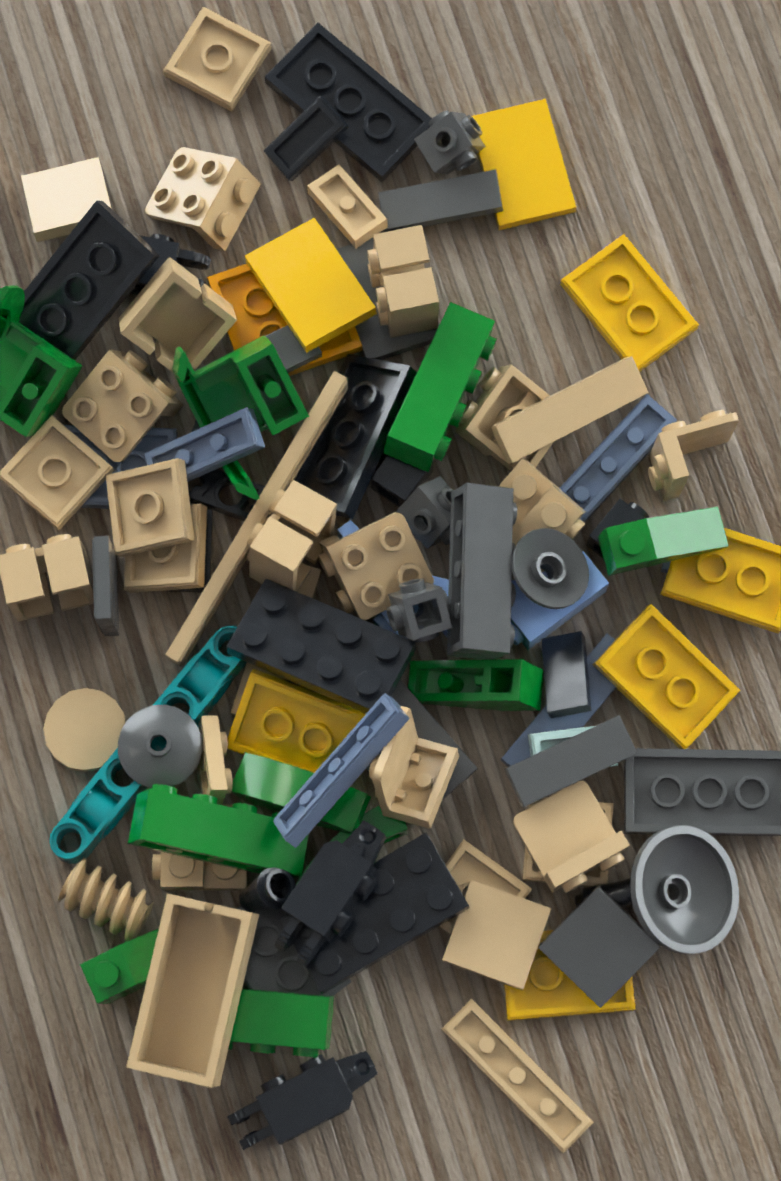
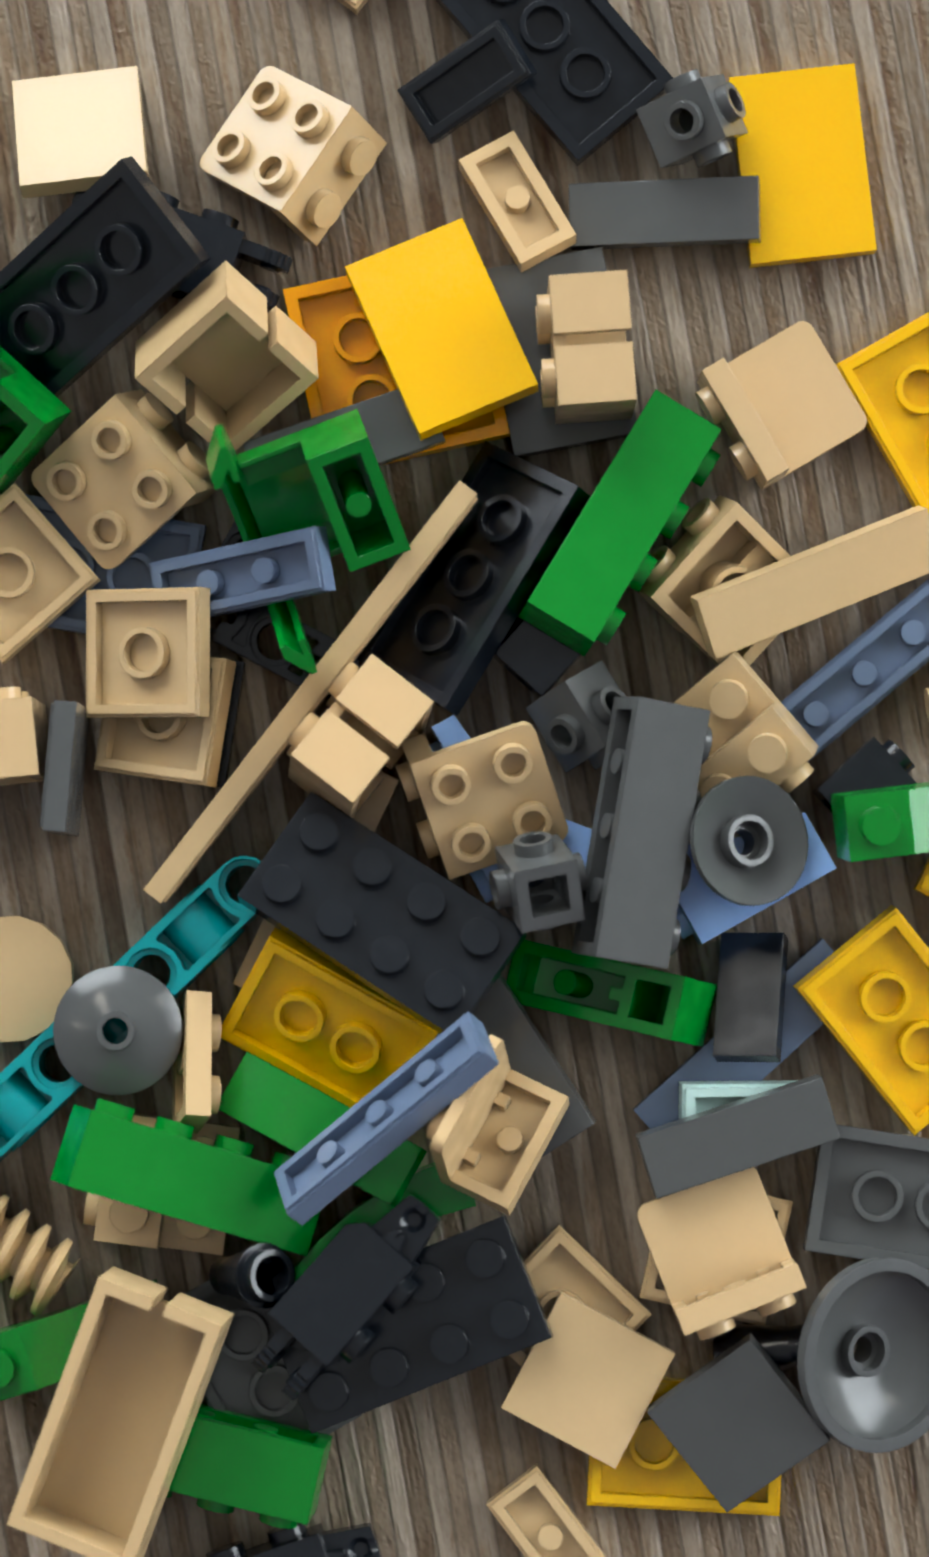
camera: 10 degrees right, 10 degrees up
none -> tan bracket [695,321,867,491]

